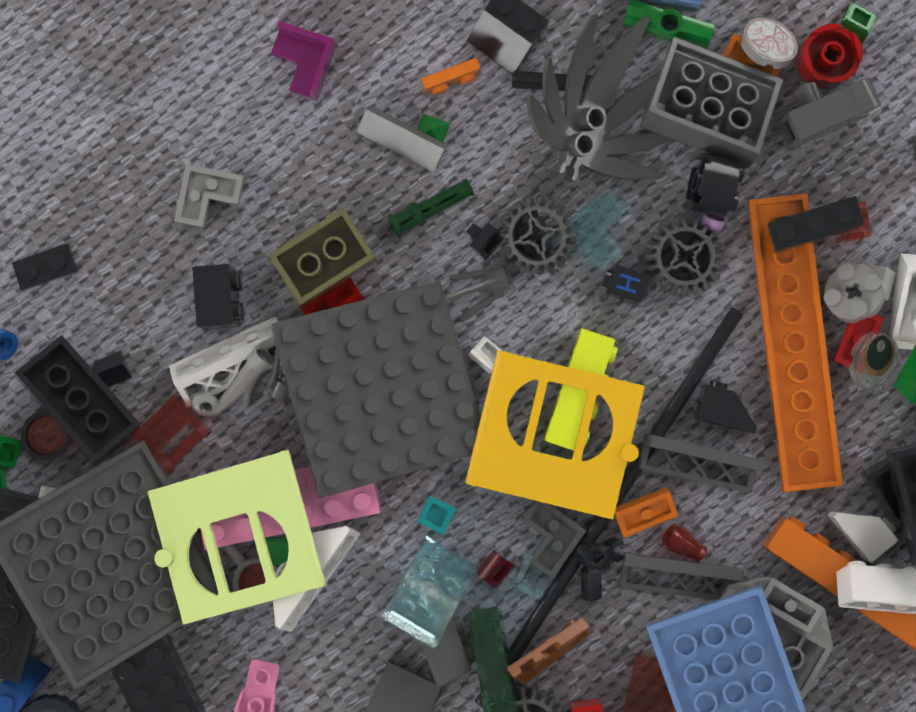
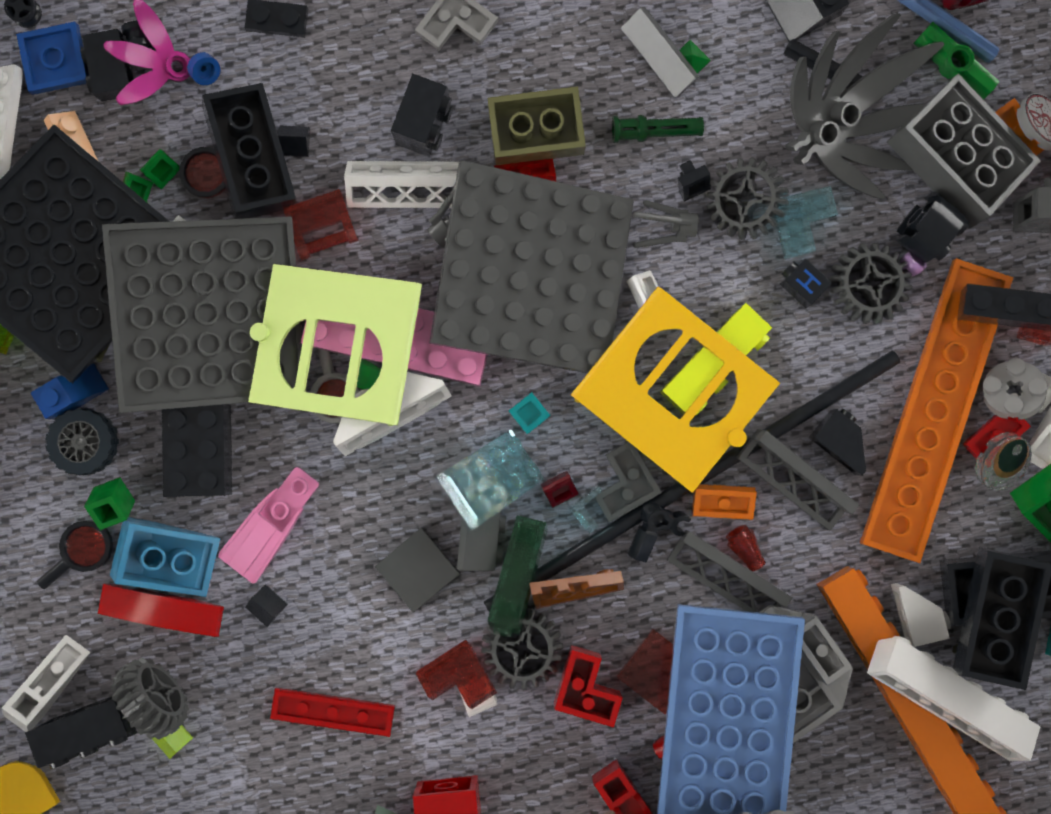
camera: 25 degrees right, 0 degrees up
light grey plant [191,347,274,417] -> none
orange plate [421,57,481,96] -> none

